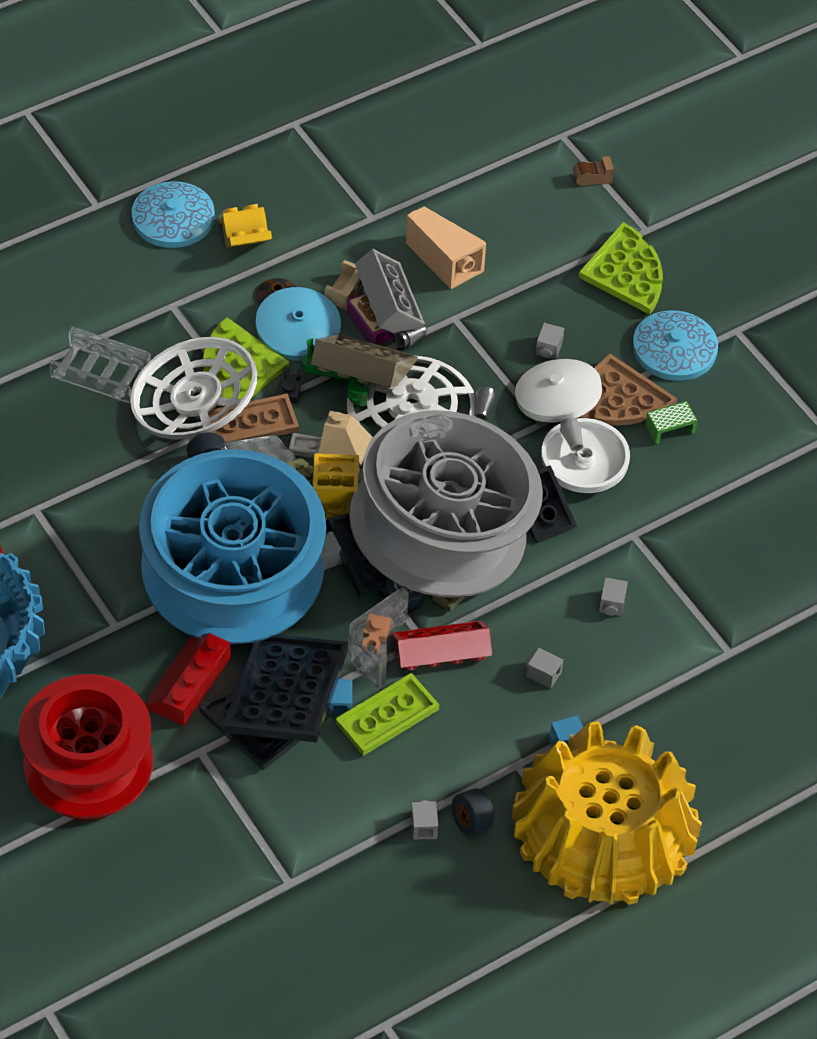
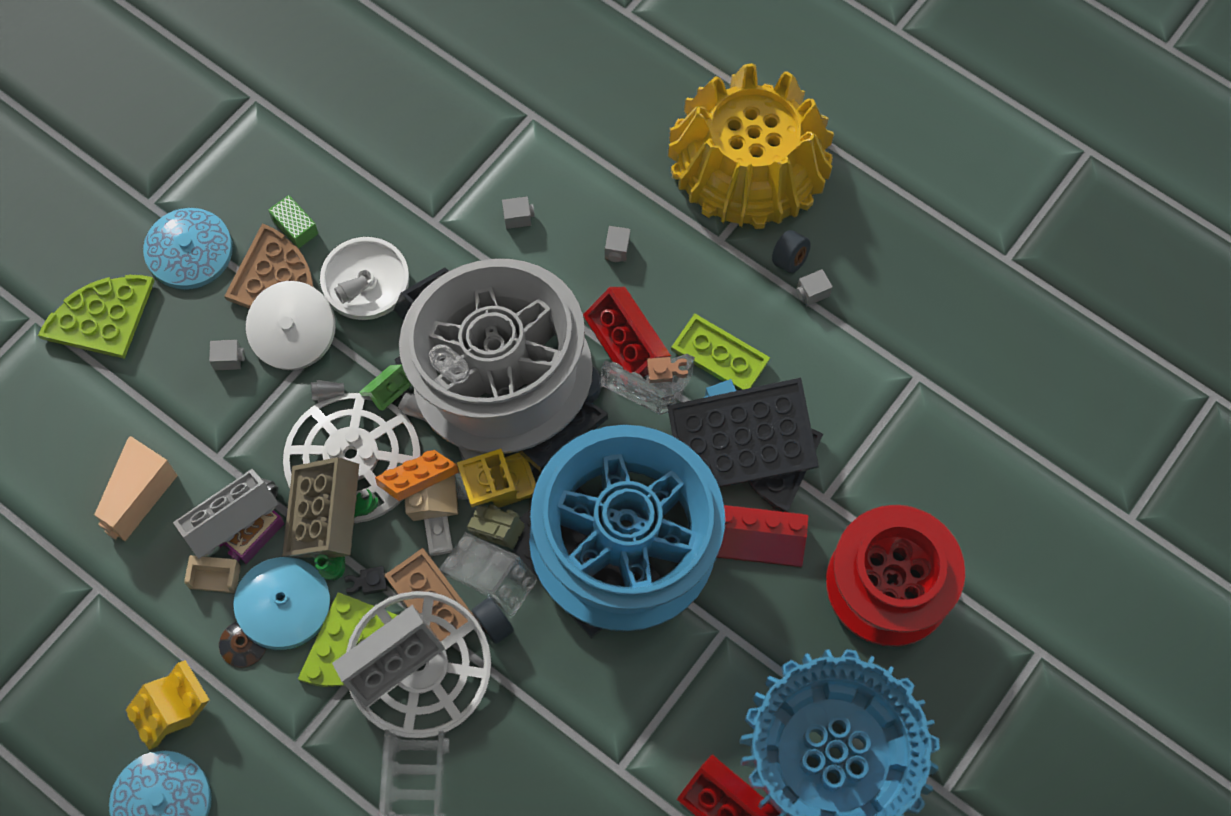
camera: 110 degrees left, 15 degrees up
dark azure brick [548,715,583,746] -> none
none -> light grey slope [332,605,445,707]
none -> orange plate [375,450,459,501]

